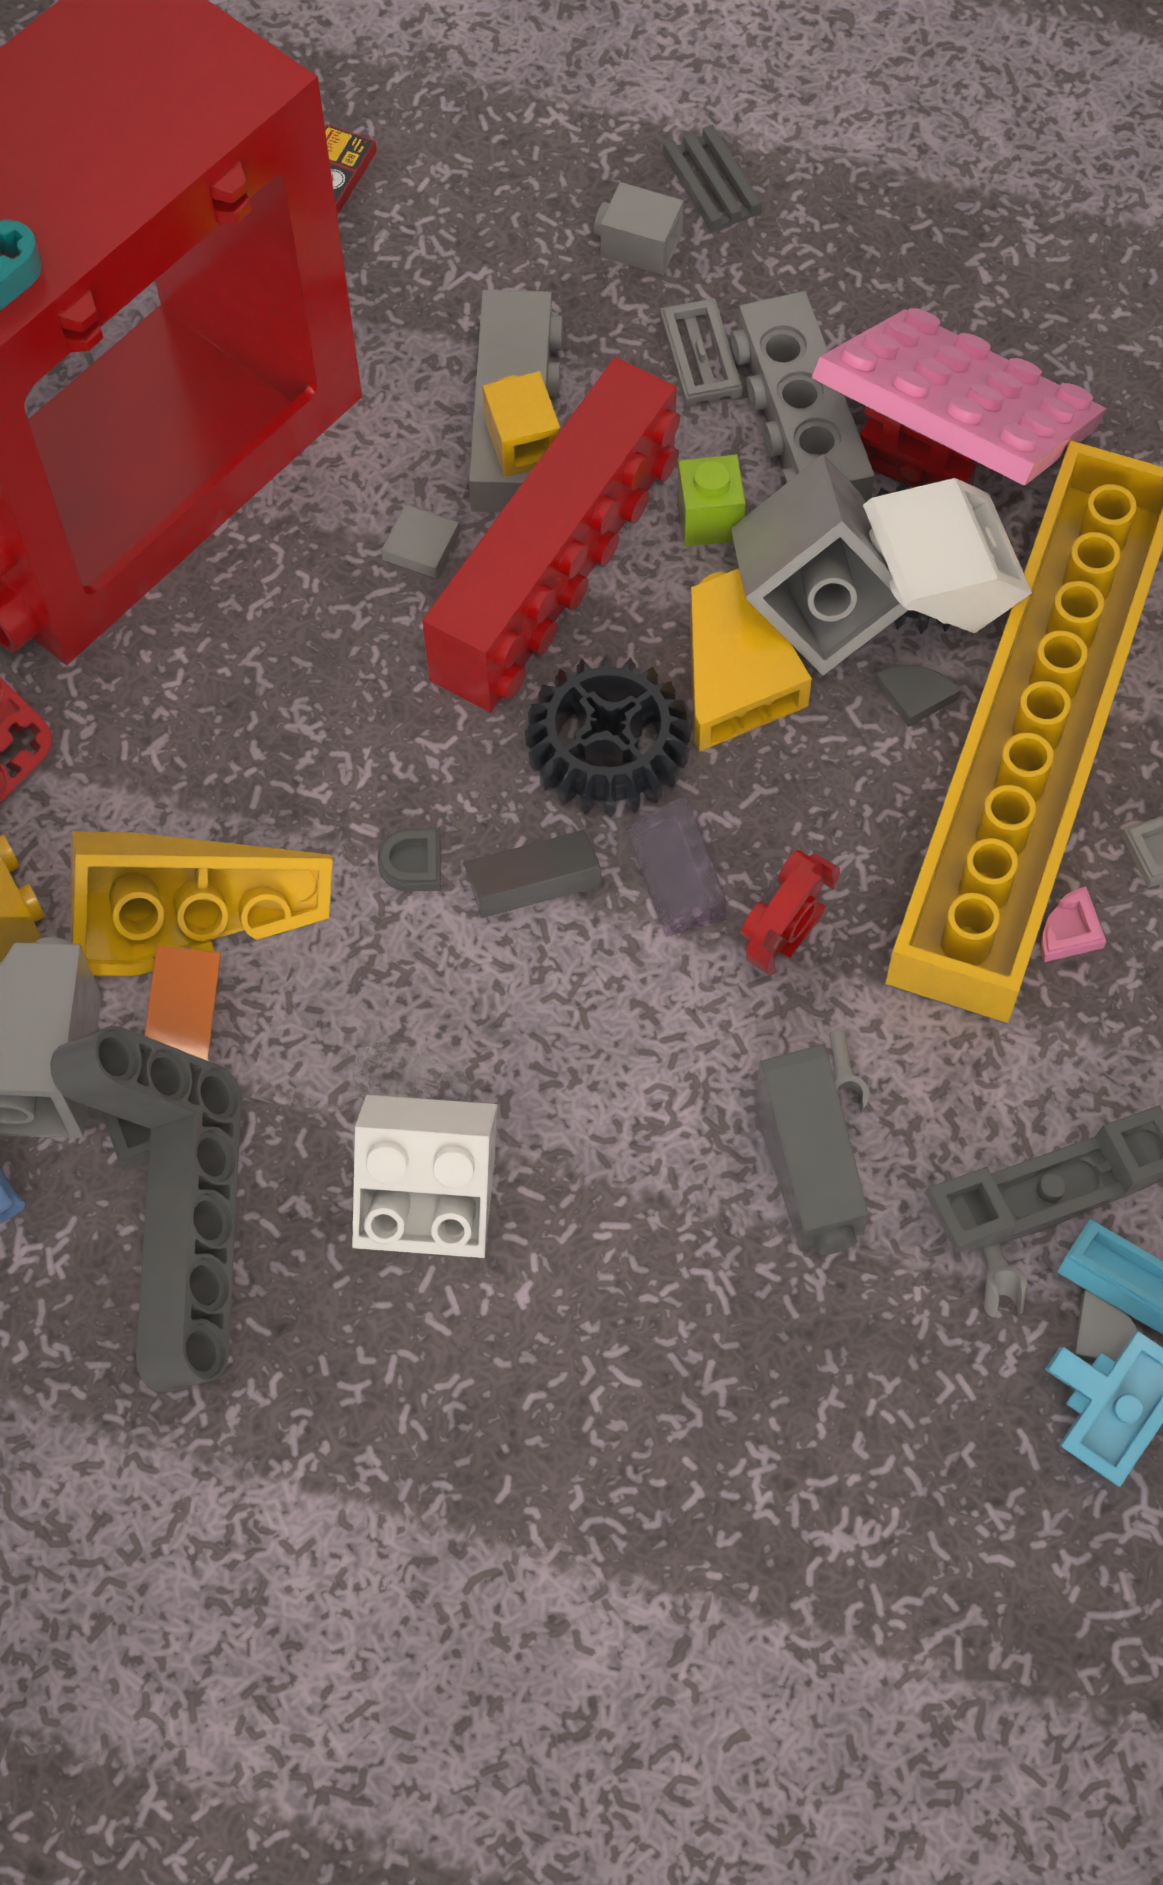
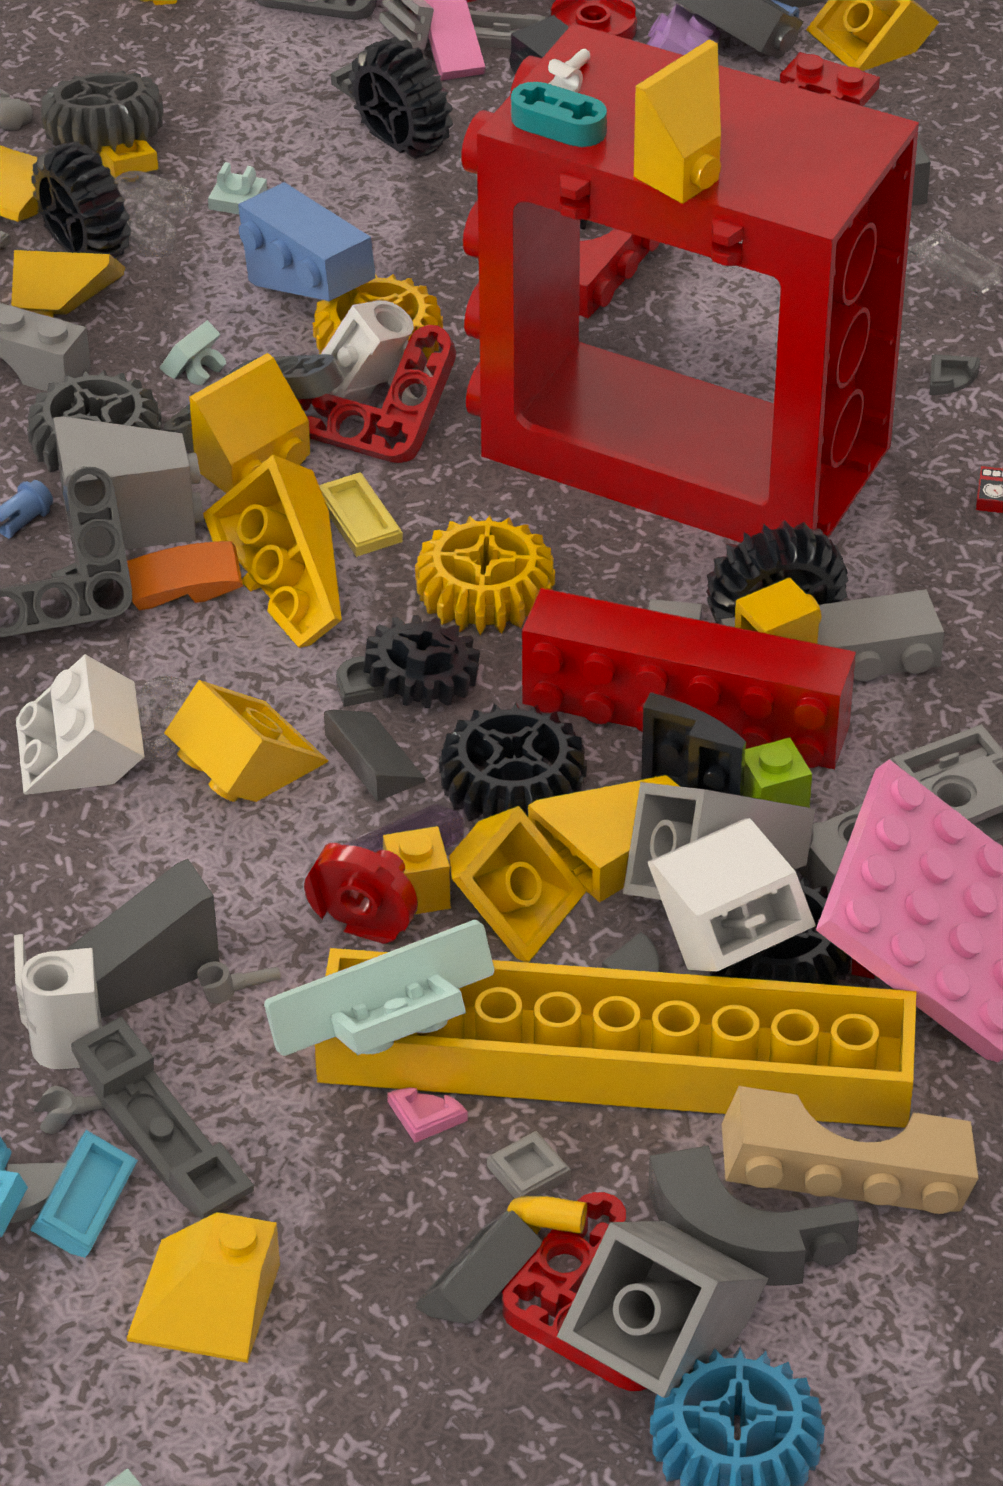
camera: 75 degrees right, 20 degrees down
none -> white piece [14,934,102,1069]
none -> yellow slope [164,680,329,802]
none -> light aqua bracket [264,920,494,1056]
none -> light yellow tile [319,472,403,557]
none -> black gear [363,615,480,708]
none -> yellow brick [383,826,451,914]
none -> yellow gear [415,515,555,636]
none -> yellow slope [449,806,587,963]
none -> yellow slope [634,39,721,204]
none -> black slope [641,693,746,796]
none -> black gear [706,520,849,624]

